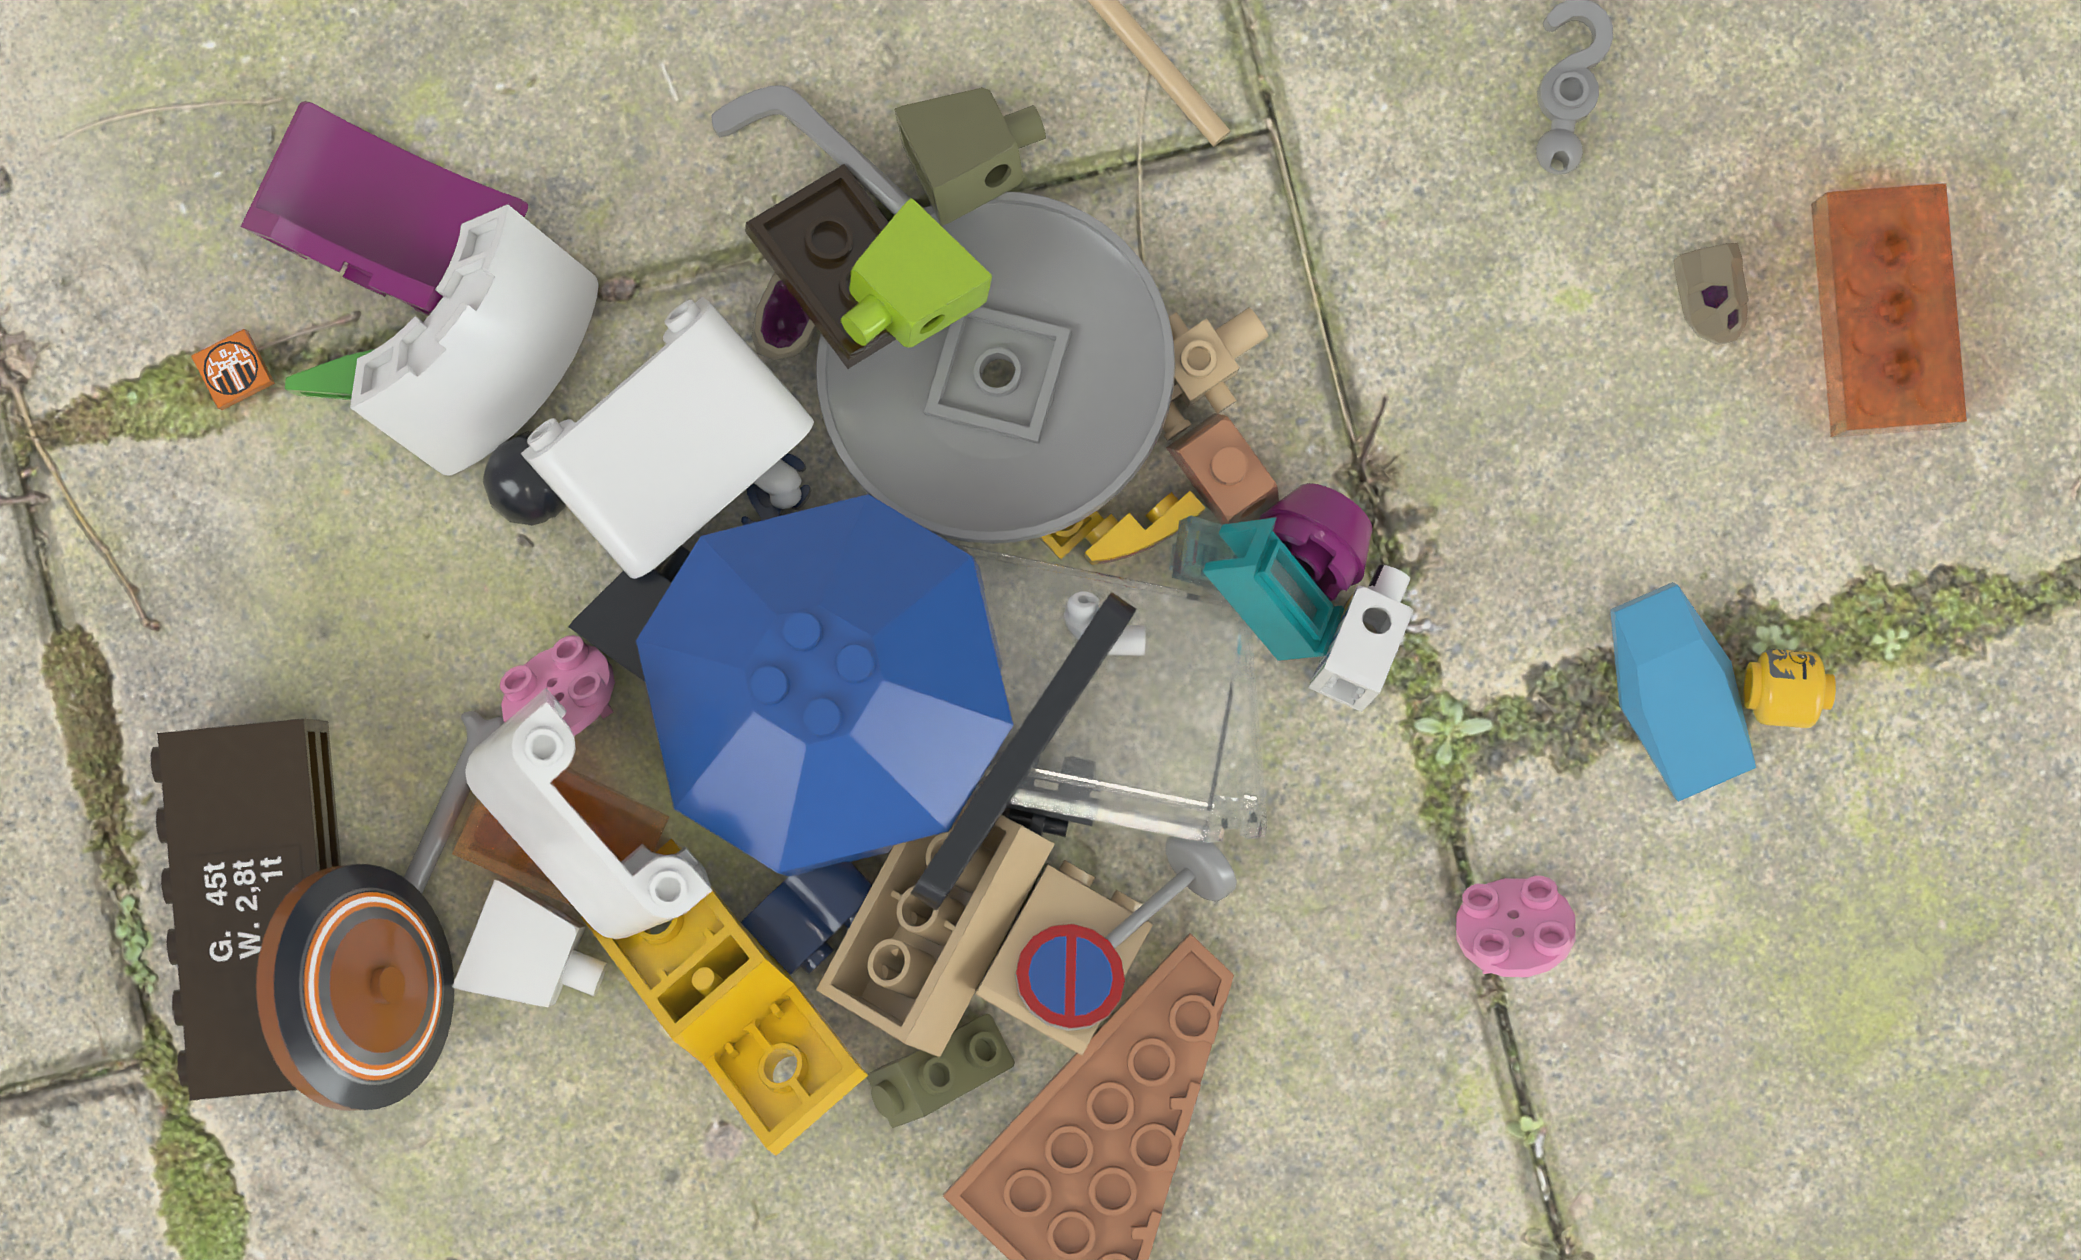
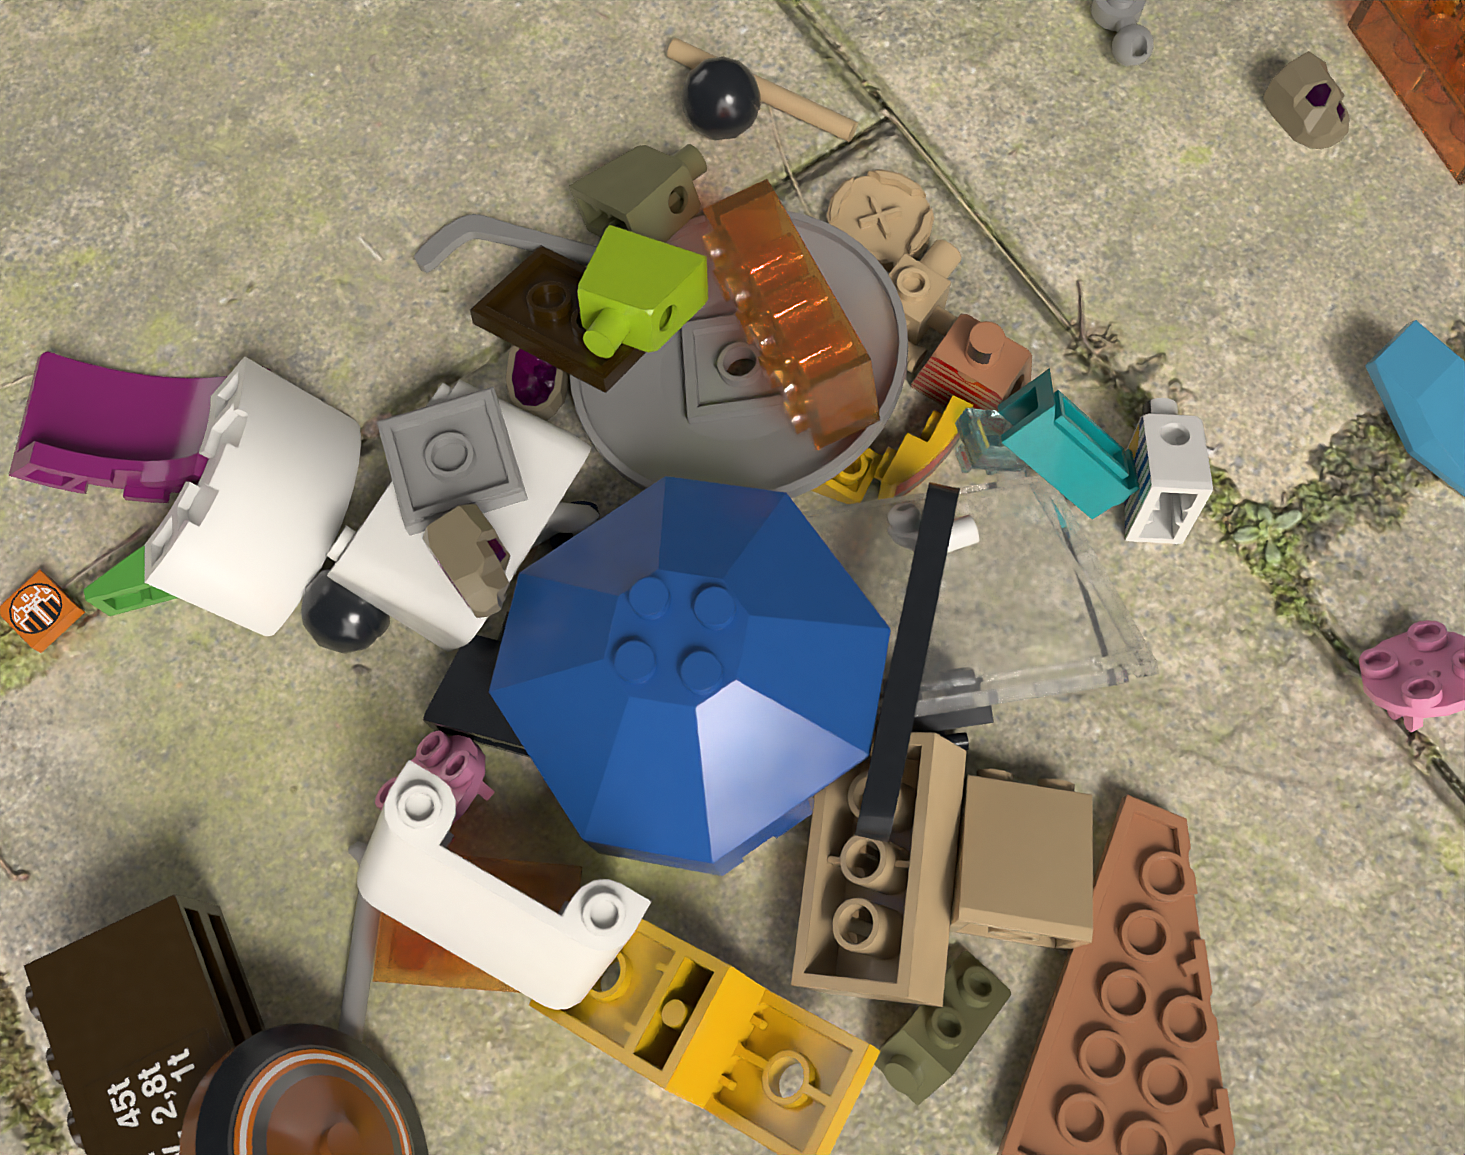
camera: 15 degrees left, 15 degrees down
white torso [452,878,608,1007] -> none
dark blue brick [740,861,872,975] -> none
piece [1015,825,1237,1031] -> none
magenta cone [1259,483,1372,601] -> none
none -> light grey tile [377,387,528,536]
none -> dark tan rock [422,504,511,618]
none -> black hair [681,56,761,140]
none -> clear orange brick [701,179,880,451]
none -> tan tile [826,169,934,272]

